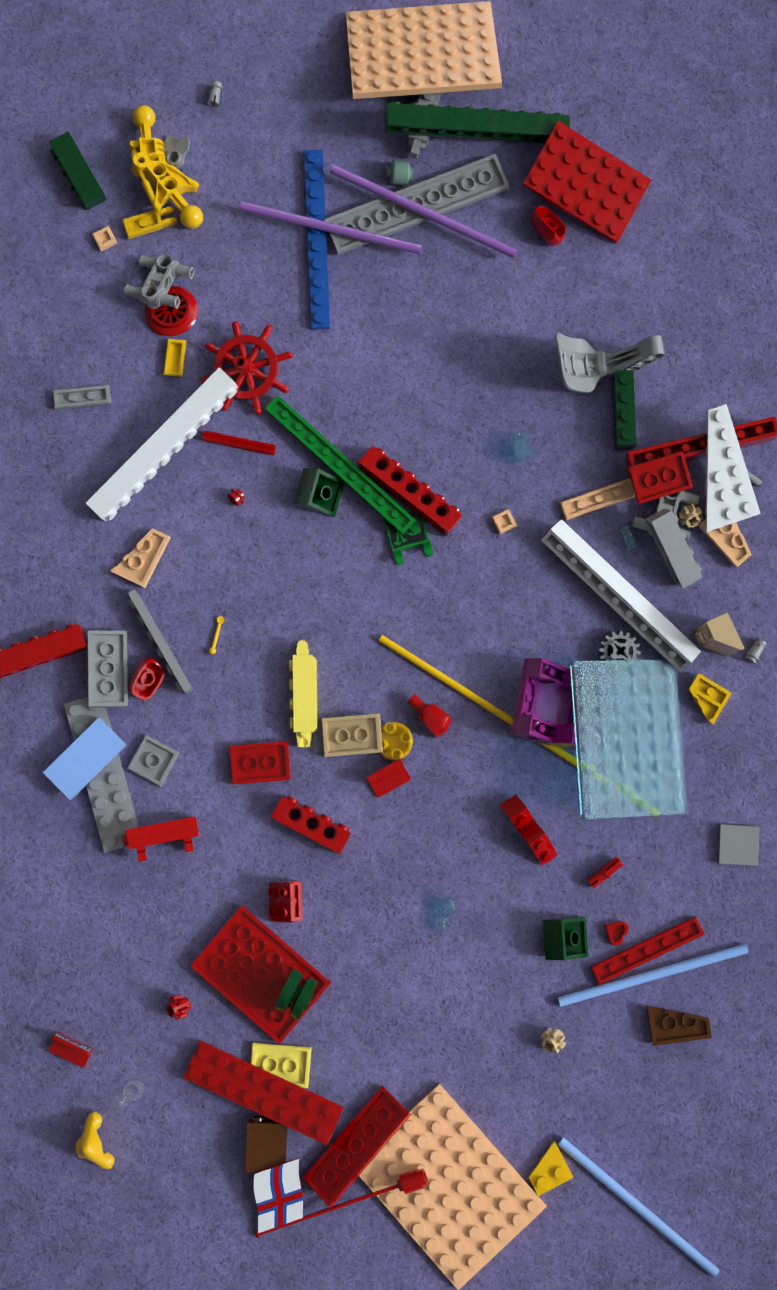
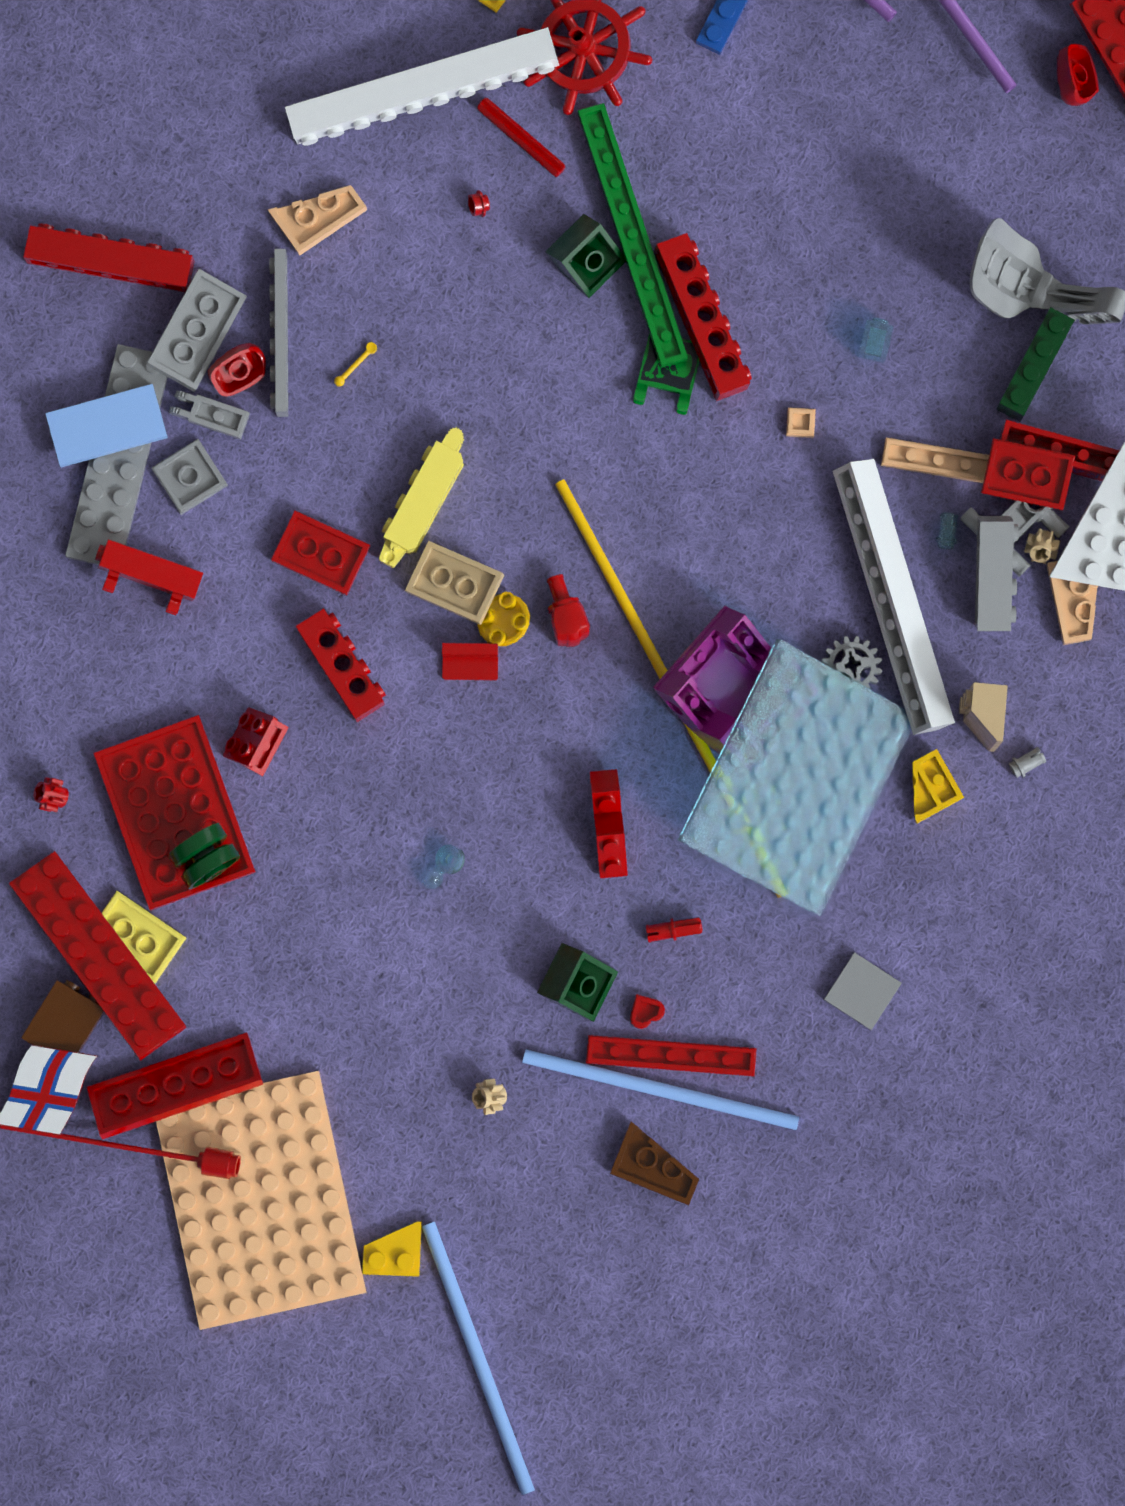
camera: 30 degrees right, 0 degrees up
none -> light grey hinge [168,391,250,440]

